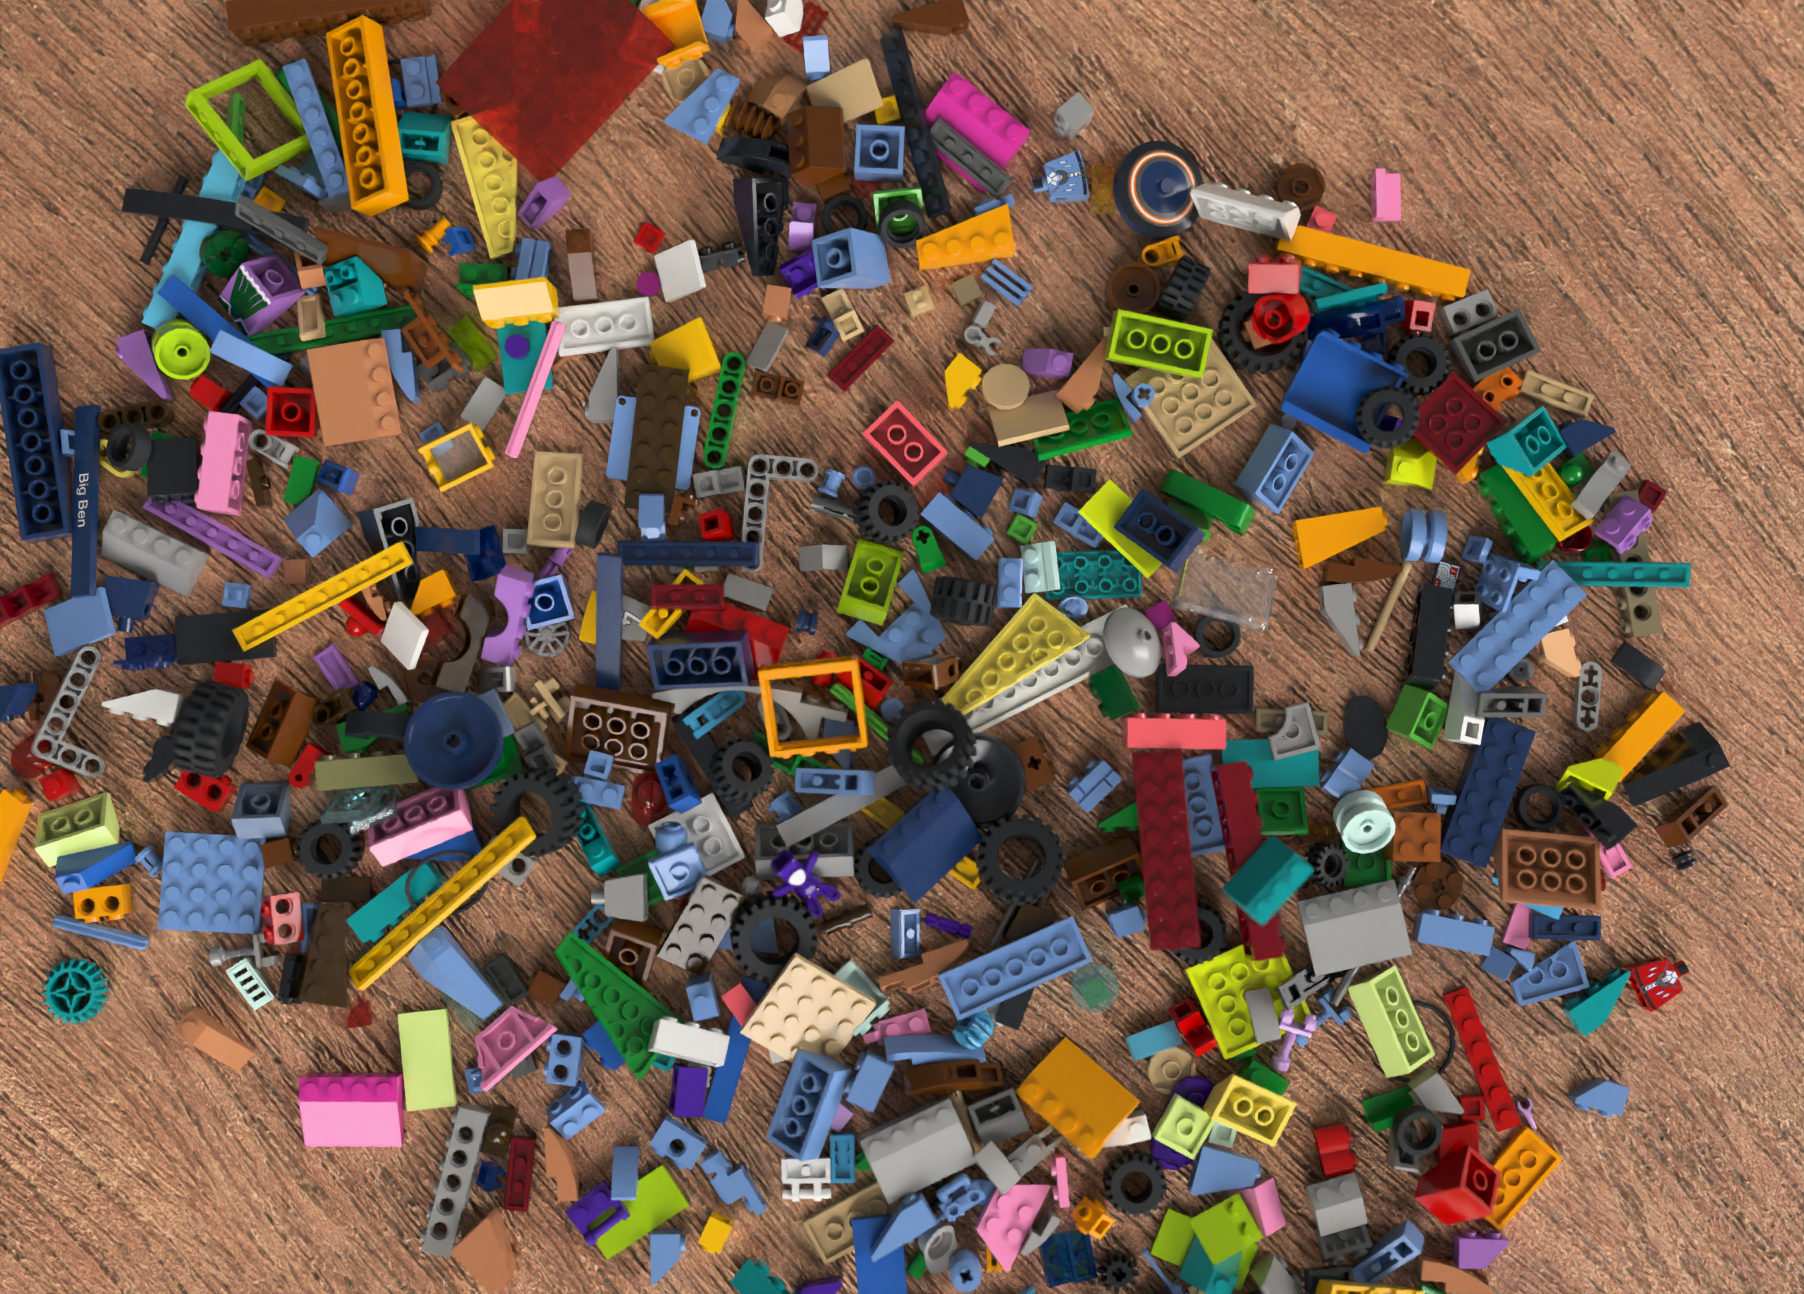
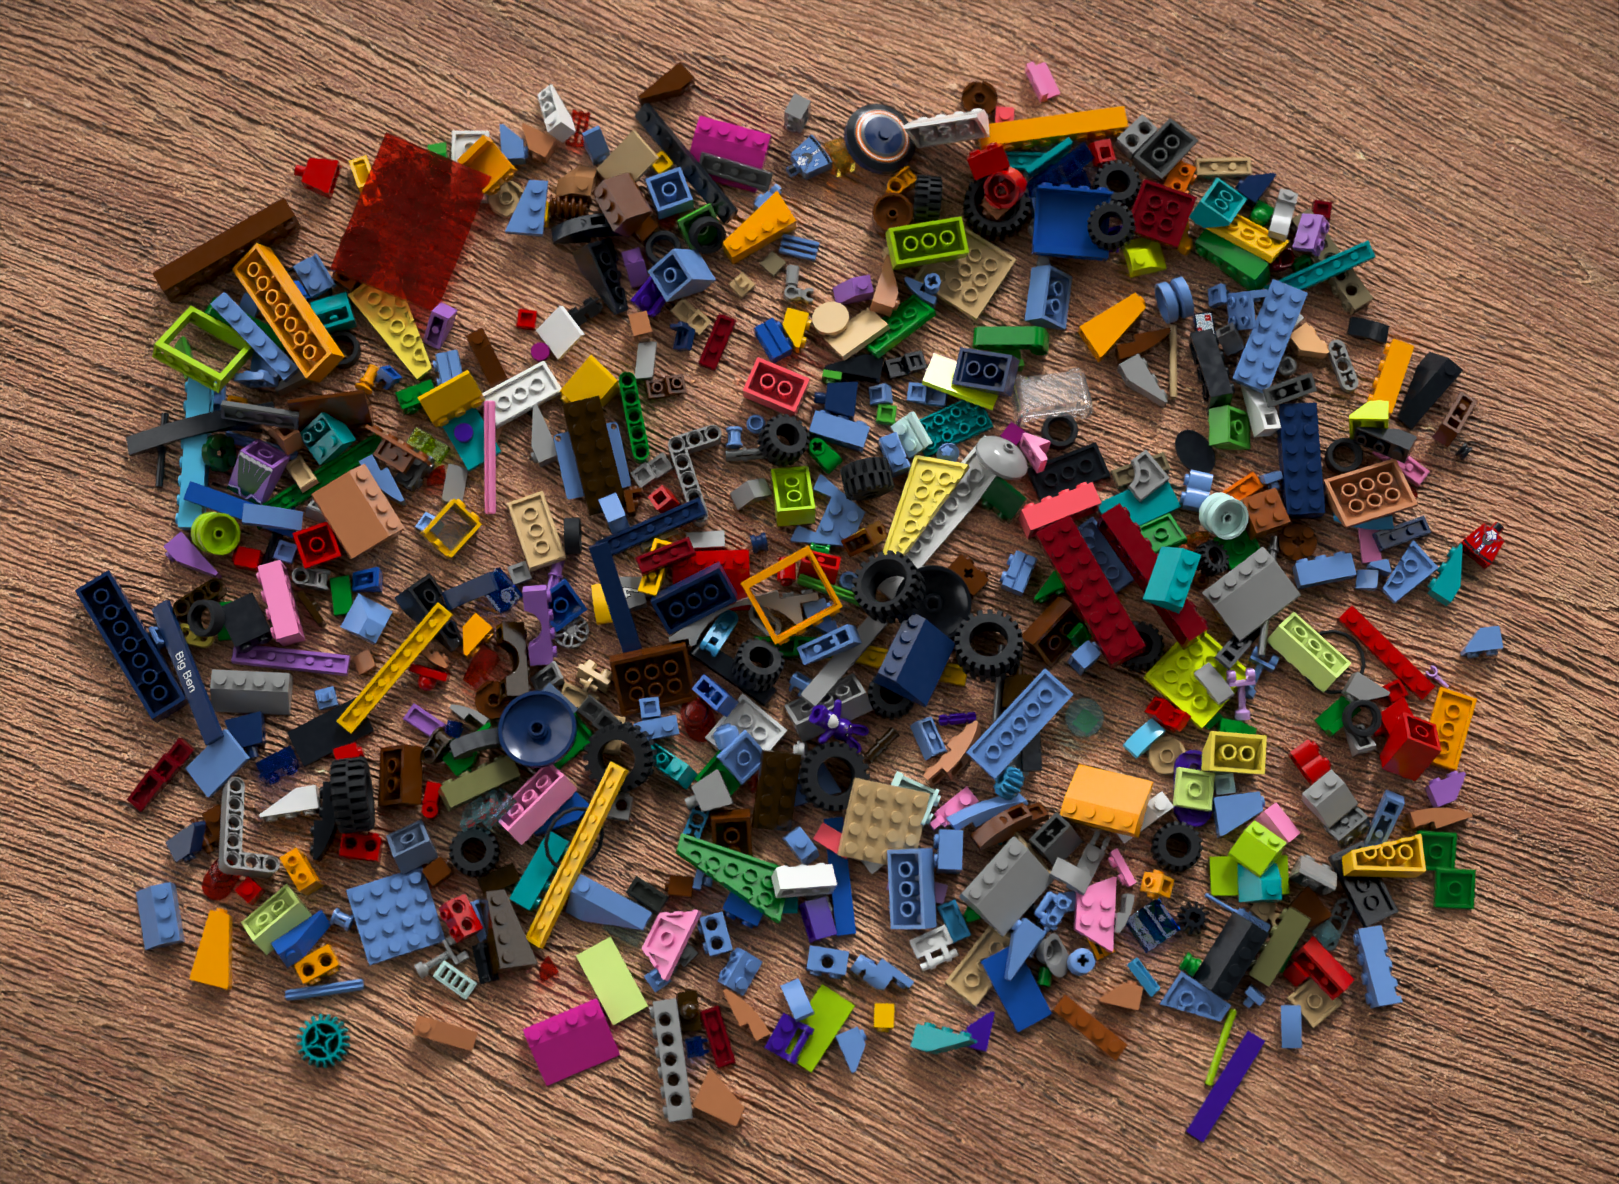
camera: 25 degrees left, 10 degrees down
white tile [381,602,429,670] -> none
none -> medium blue slope [239,292,260,318]
none -> light orange window [279,847,324,896]
none -> clear red tile [427,465,446,487]
none -> blue brick [754,318,793,364]

